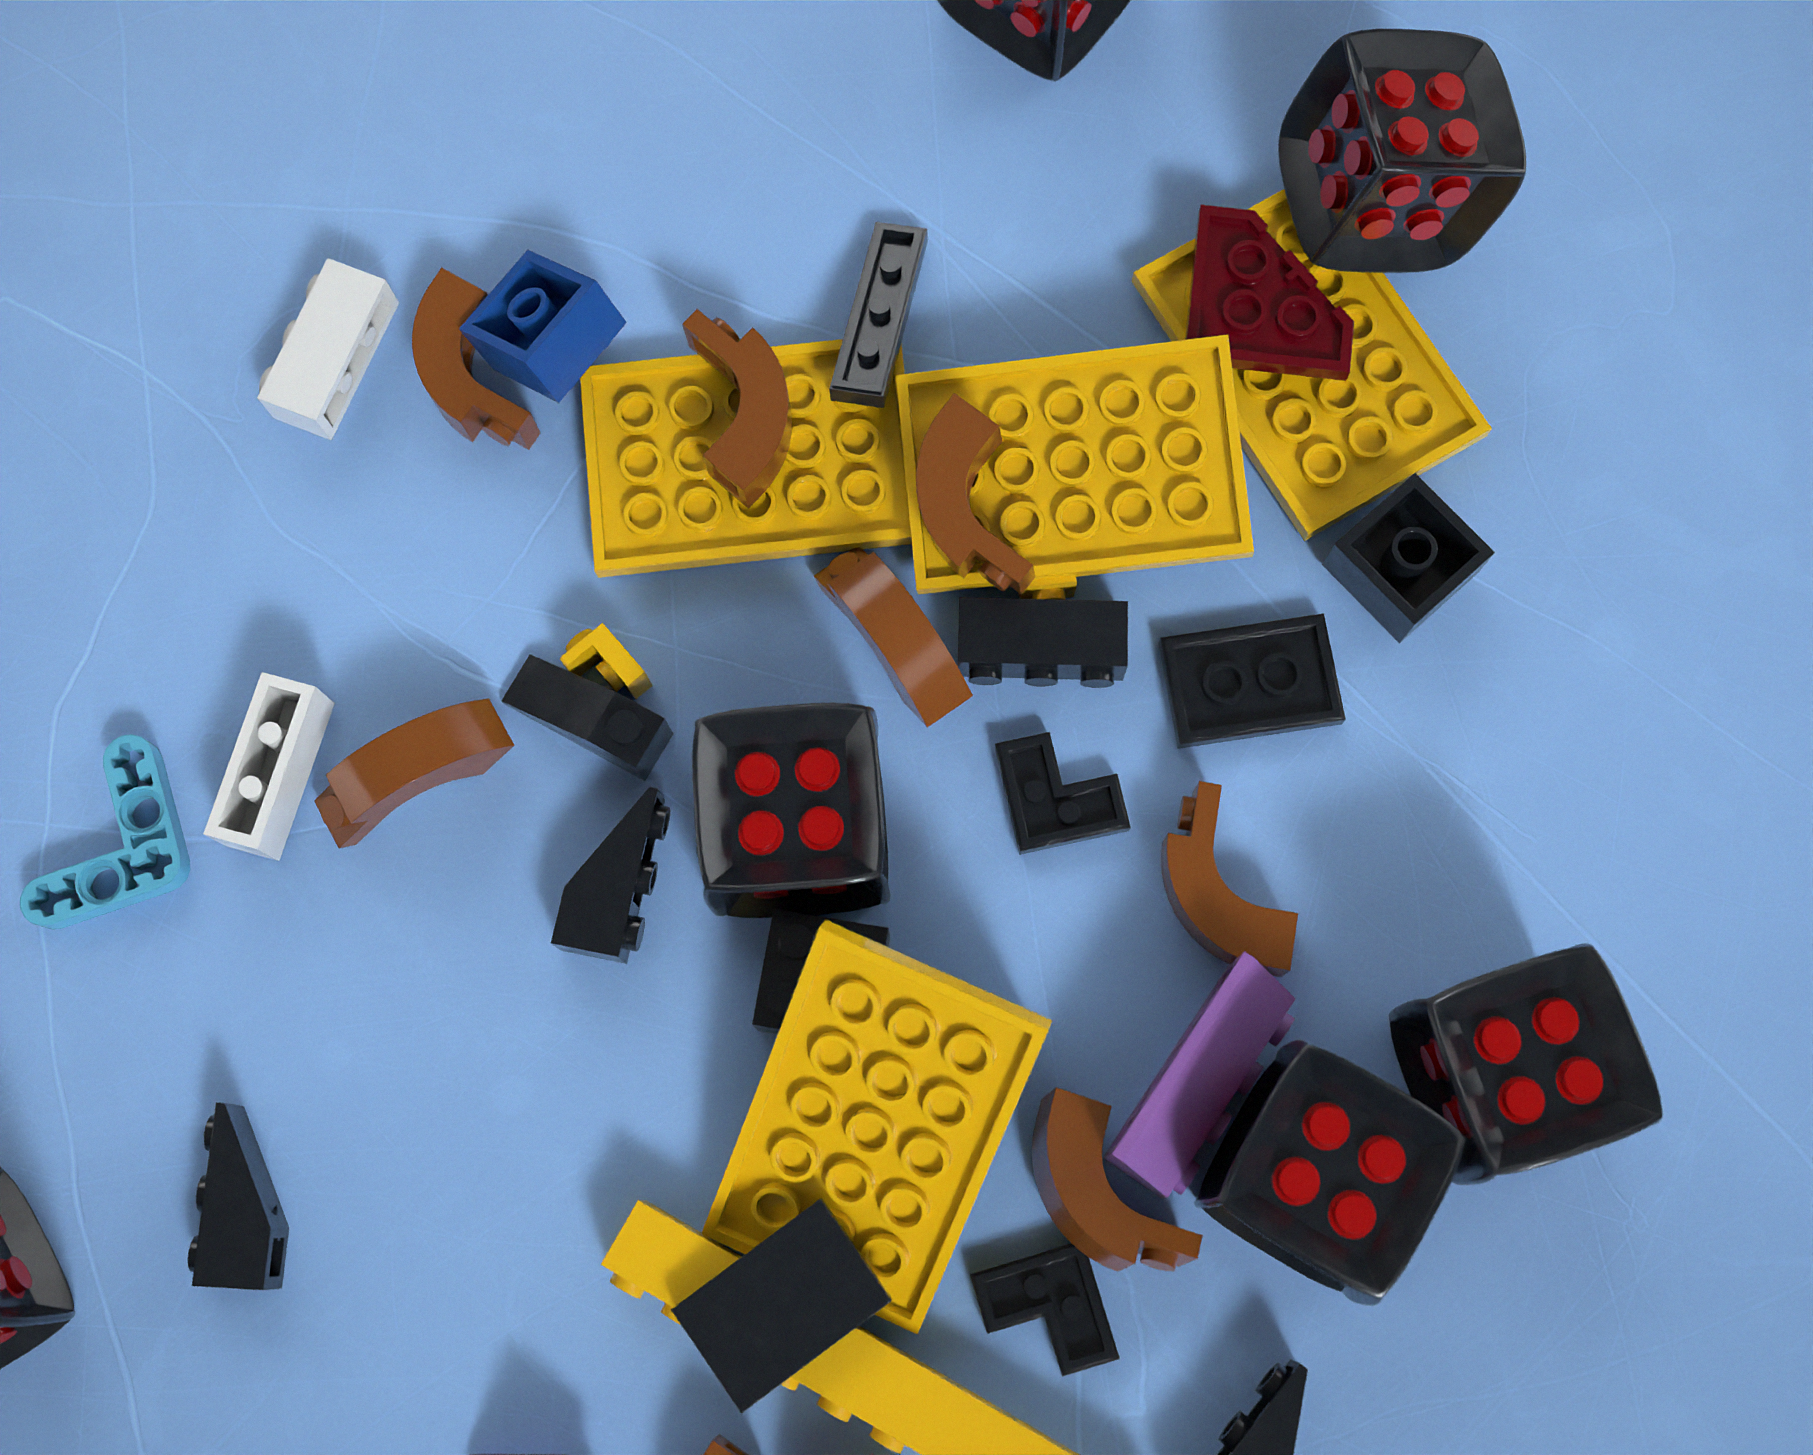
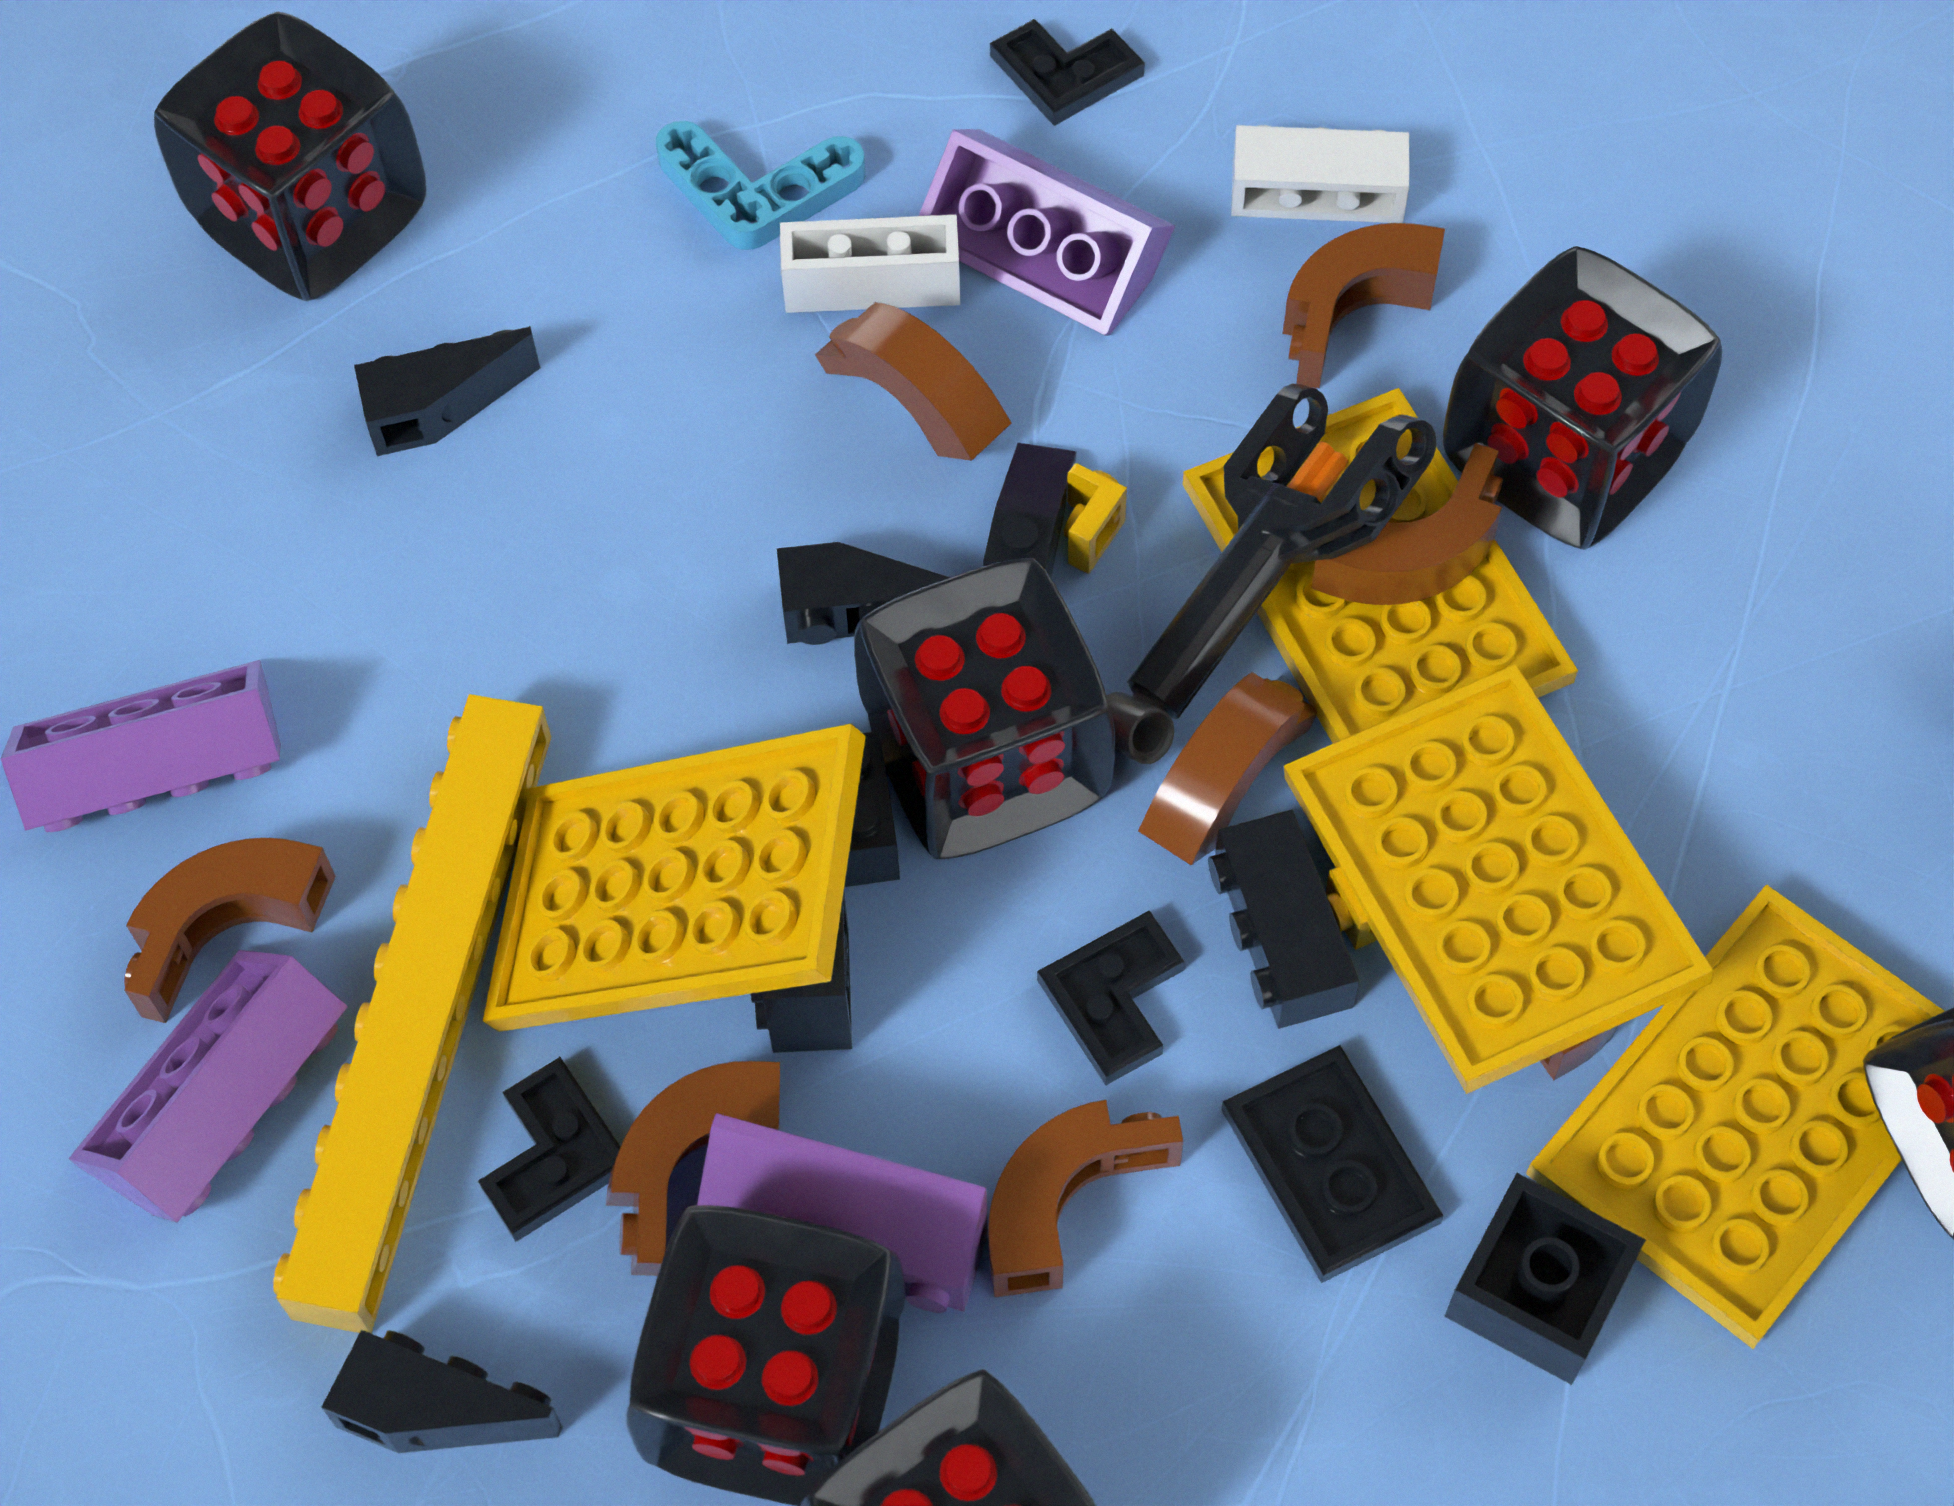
camera: 70 degrees right, 15 degrees down
blue brick [459,249,627,403] -> none
black tile [671,1198,893,1414] -> none
tile [829,222,928,408] -> none
dark orange arch [916,393,1035,595] -> none
dark red plate [1185,204,1354,381] -> none
none -> medium lavender slope [919,129,1175,336]
none -> black tile [990,19,1145,126]
none -> black piece [1106,383,1437,764]
none -> black piece [1443,246,1722,550]

